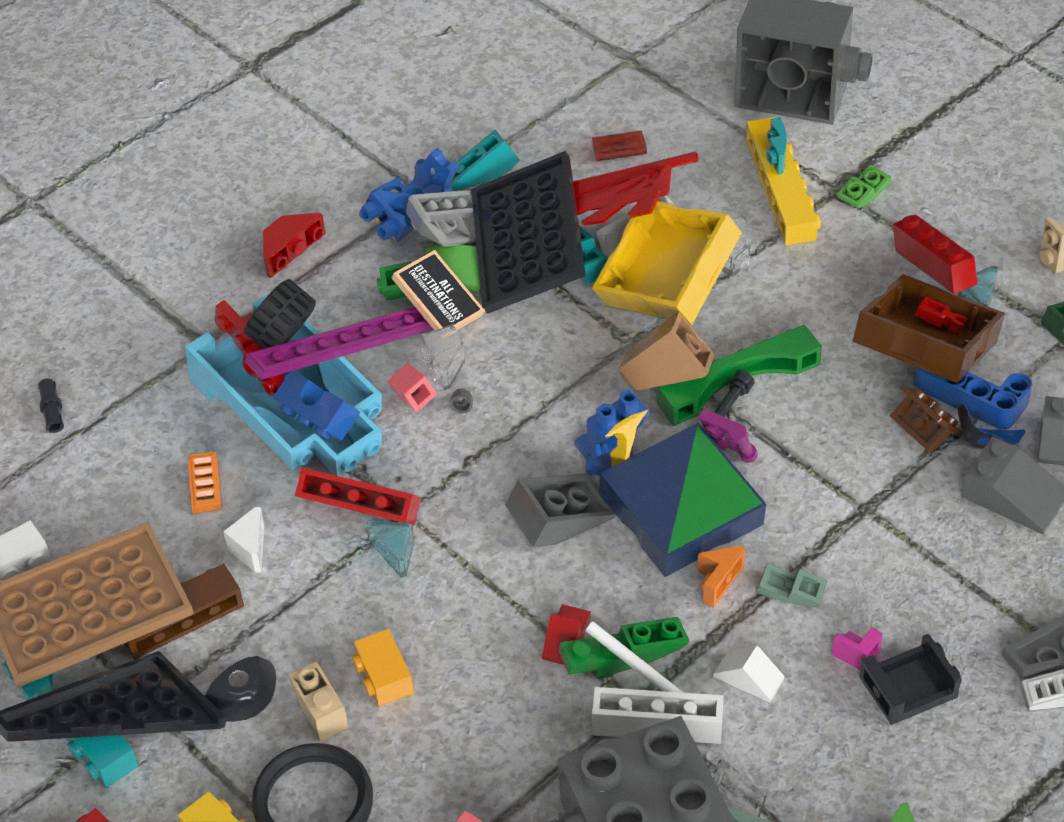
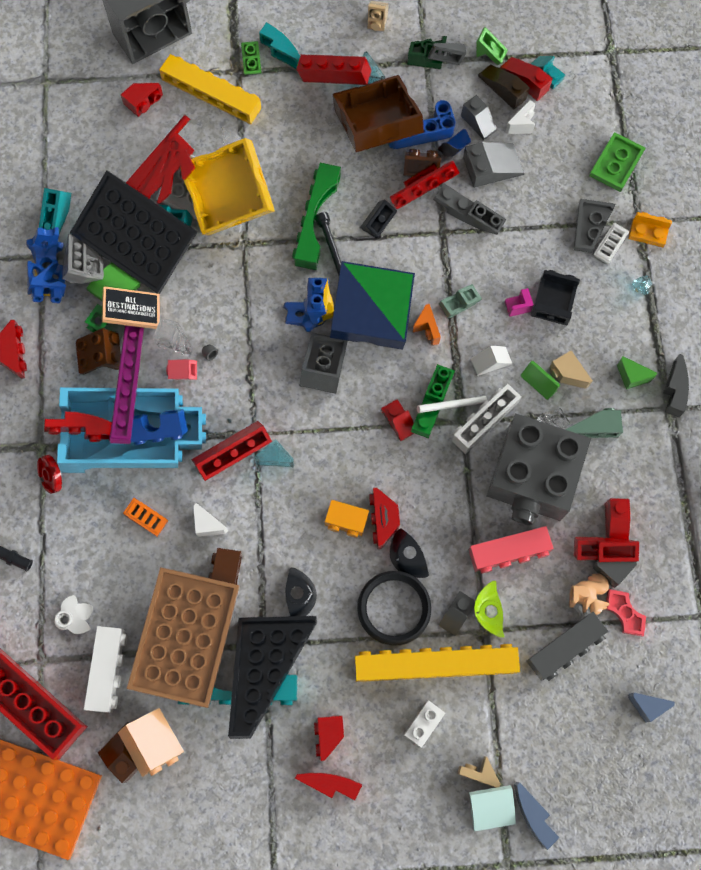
camera: 55 degrees left, 25 degrees up
black tyre [244,279,316,349] -> none
tan slope [288,661,348,741] -> none
clear red plate [591,130,647,161] -> none
medium nougat slope [619,311,715,390] -> none
magenta plate [699,408,758,463] -> none
teal slope [766,117,787,174] -> none
red plate [915,296,968,334] -> none
none -> red tile [37,455,62,494]
none -> white plate [54,595,93,634]
none -> reddish brown bracket [76,328,121,375]
none -> red slope [120,83,163,117]
none -> teal slope [259,22,300,69]
none -> black slope [360,199,397,238]
none -> red slope [369,488,400,549]
none -> red bracket [390,161,460,209]
none -> black piece [390,528,429,578]
none -> dark grey slope [433,183,506,235]
none -> bright green slope [521,361,560,400]
none -> tan slope [549,351,593,389]
none -> clear light blue tile [632,276,652,295]

